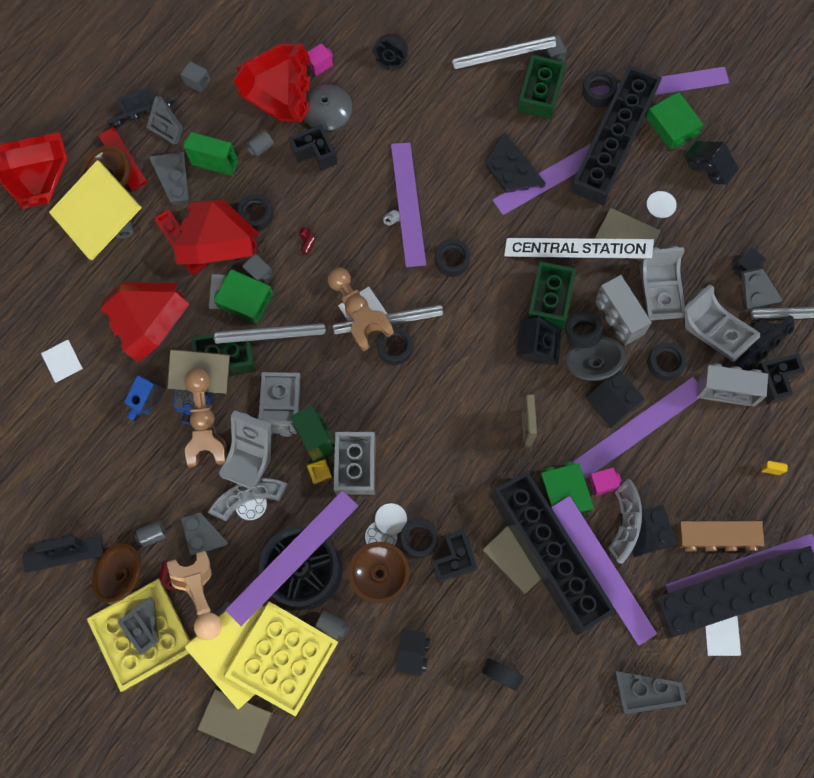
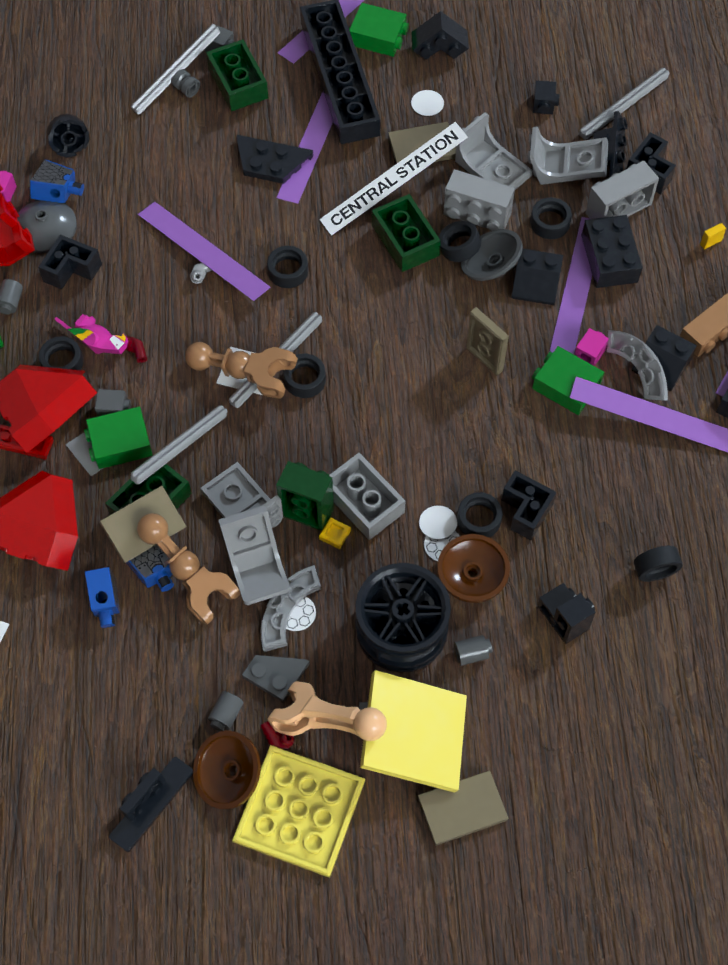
camera: 45 degrees left, 10 degrees down
dark grey wing [118,597,159,655] -> none
light yellow plate [224,601,338,717] -> none
medium lavender sticker [225,491,358,626] -> none
dark tan tile [483,526,540,594] -> none
black brick [489,471,616,636] -> none
black slope [516,317,562,365] -> none
black tyre [582,70,617,106] -> none
dark grey wing [741,267,782,309] -> none
none -> torso [30,160,84,203]
none -> dark pink animal [55,314,128,354]
none -> dark grey wheel [172,69,200,98]
none -> black brick [581,215,643,288]

